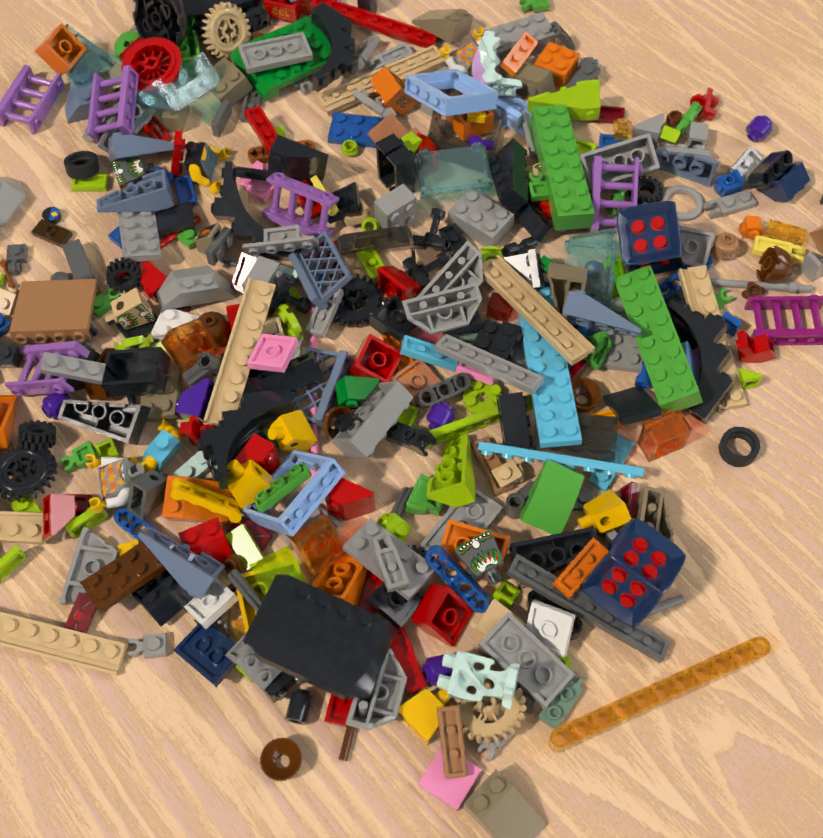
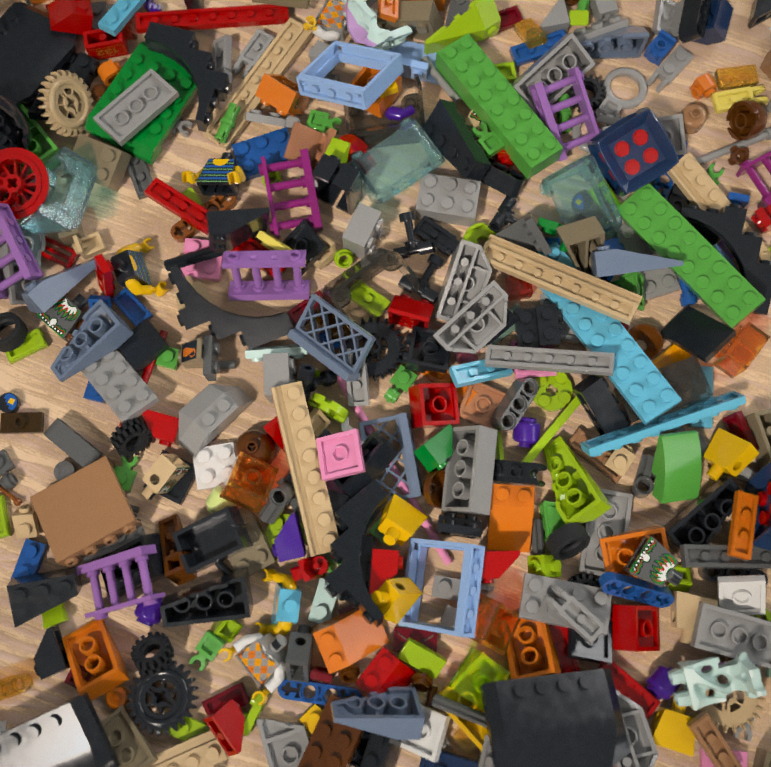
camera: 25 degrees left, 15 degrees up
light grey plate [40,352,106,385] -> none
lime plate [114,334,154,350] -> none
yellow plate [171,478,242,523] -> none
dark grey tile [211,99,232,137] -> none
tile [230,252,257,293] -> none
light grey bracket [242,225,319,256] -> none
bright green tile [254,462,312,513] -> none
black tile [334,413,355,432] -> none
none -> tan bracket [72,231,107,260]
none -> orange plate [97,59,122,87]
none -> torso [181,152,246,196]
none -> bright green pin [214,103,241,144]
none -> magenta fence [258,148,323,239]
none -> bright green plate [306,109,342,135]
none -> dark red tile [309,666,334,683]
none -> reddish brown plate [338,663,360,683]
none -> bright green plate [384,365,418,404]
none -> black plate [436,512,483,540]
none -> orange slope [486,484,535,553]
none -> black tyre [546,522,590,560]

